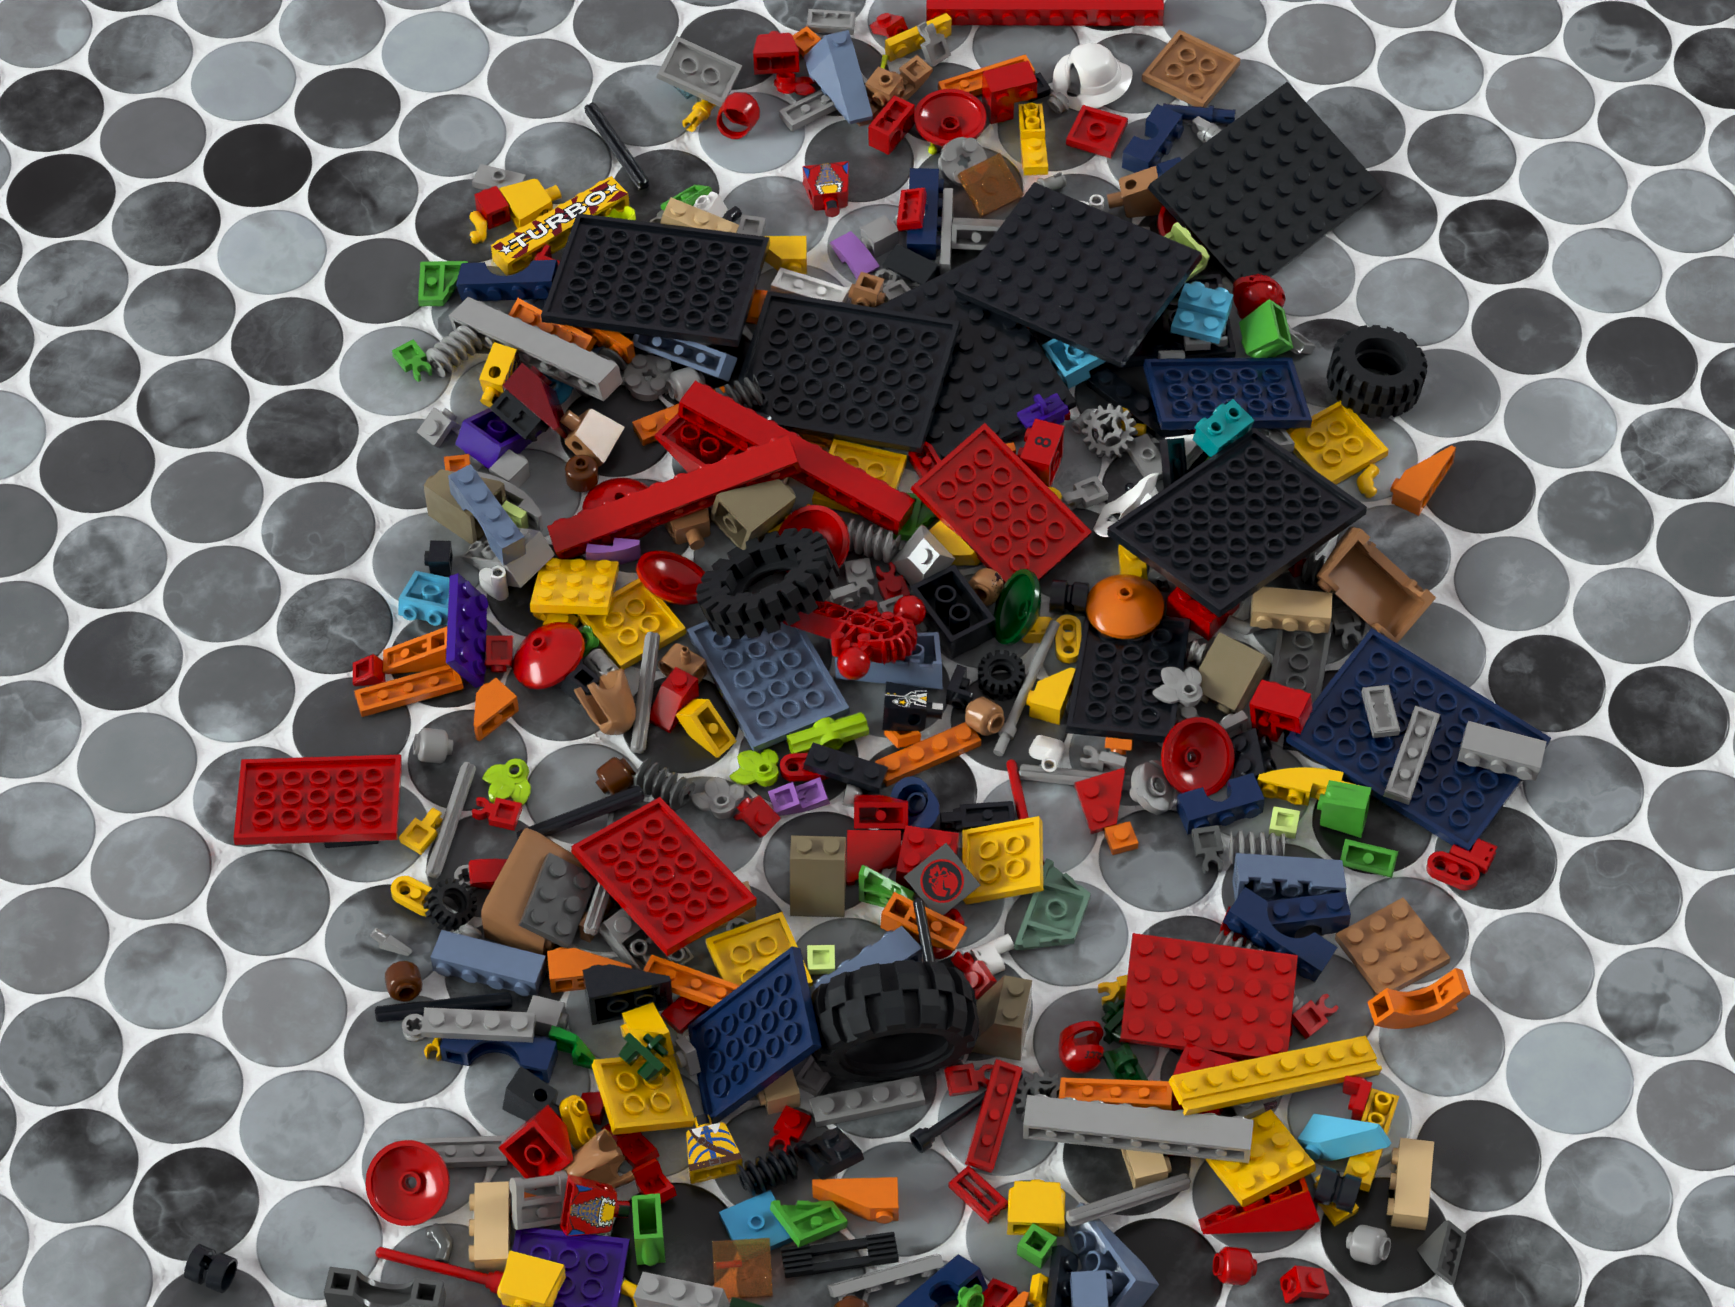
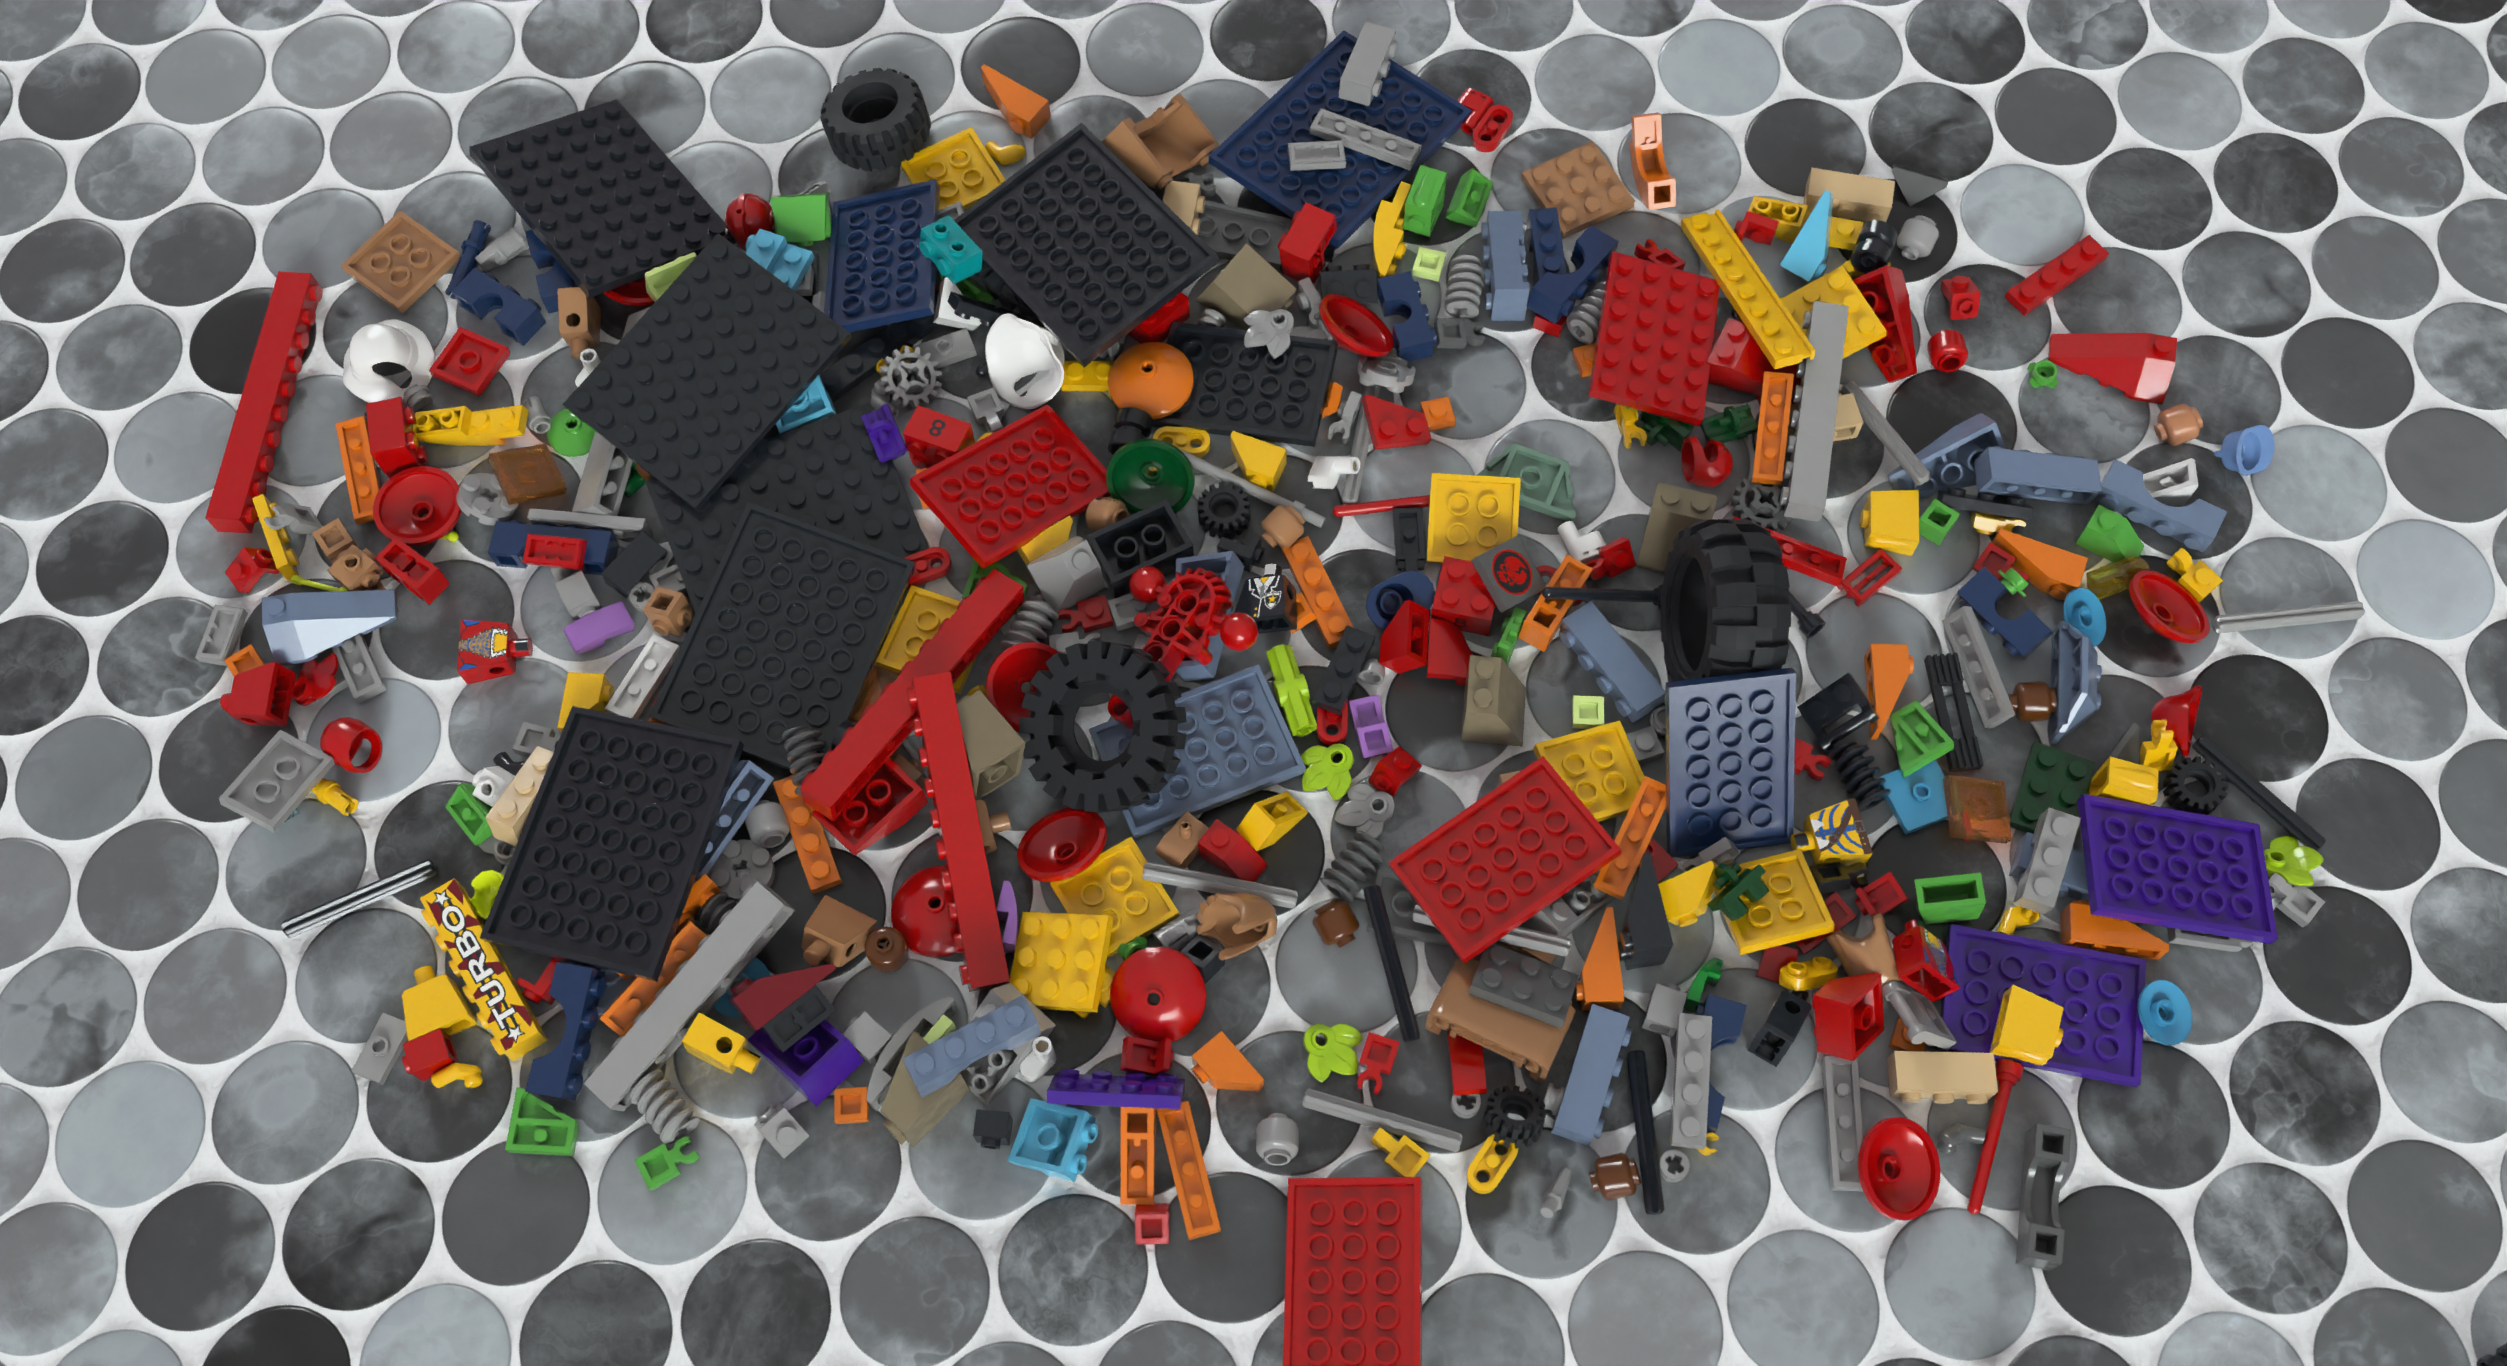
camera: 85 degrees left, 10 degrees up
none -> black plate [1809,862,1869,893]

